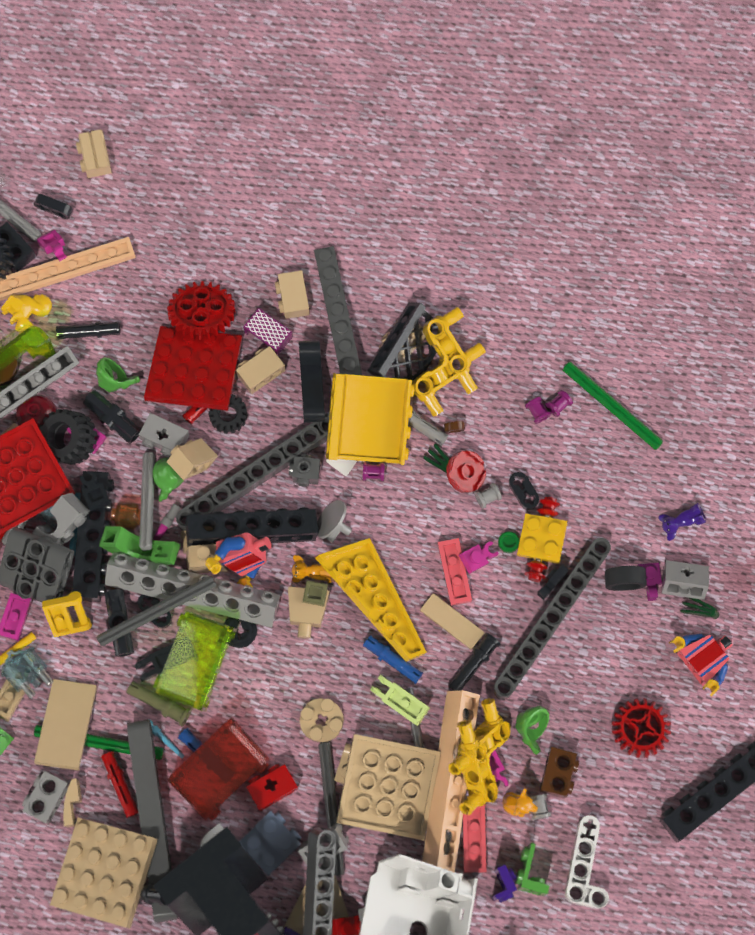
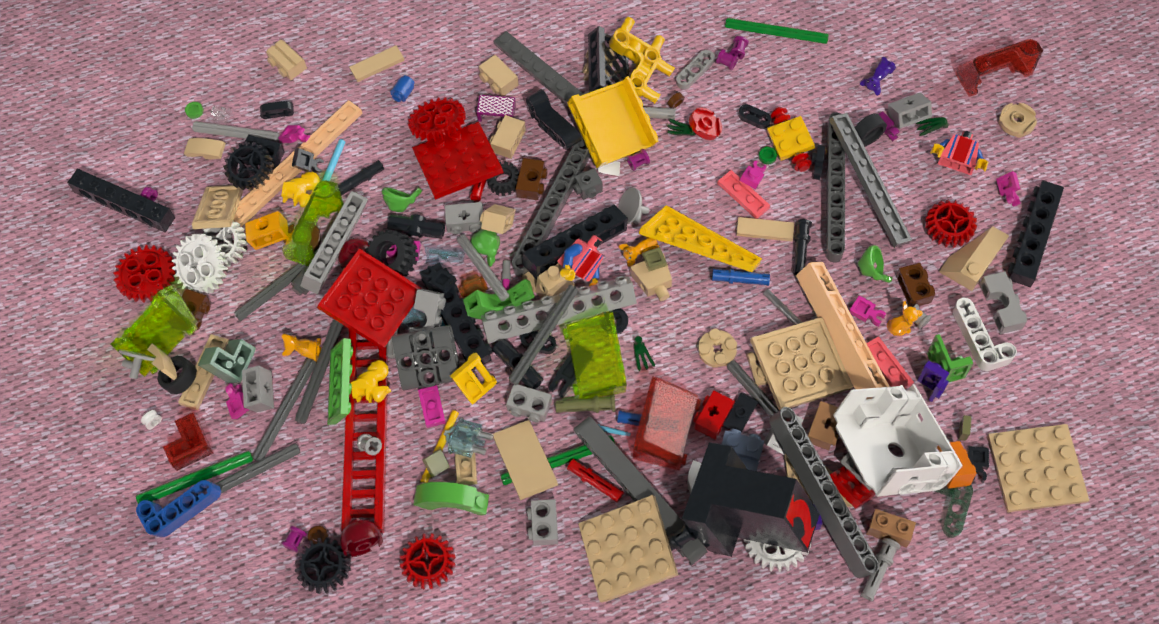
camera: 25 degrees left, 10 degrees down
tan slope [63,778,82,828] -> none
yellowish green hinge [370,675,430,726] -> none
yellow pin [448,698,511,815] -> none
light grey bush [474,482,502,509] -> none
none -> plate [292,148,324,173]
none -> medium azure bar [320,139,346,188]
none -> tan tile [349,45,405,82]
none -> blue brick [390,75,415,102]
none -> clear light blue slope [425,247,465,263]
none -> light grey brick [506,385,552,423]
none -> reddish brown brick [516,158,548,200]
none -> dark green piece [634,336,655,371]
none -> light grey beam [676,50,715,89]
none -> black plate [723,393,759,434]
none -> medium nougat brick [808,401,839,450]
none -> dark grey plate [829,113,912,248]
none -> tan wedge [939,226,1009,291]
none -> light grey arch [980,271,1027,334]
none -> dark pink plate [996,171,1021,207]

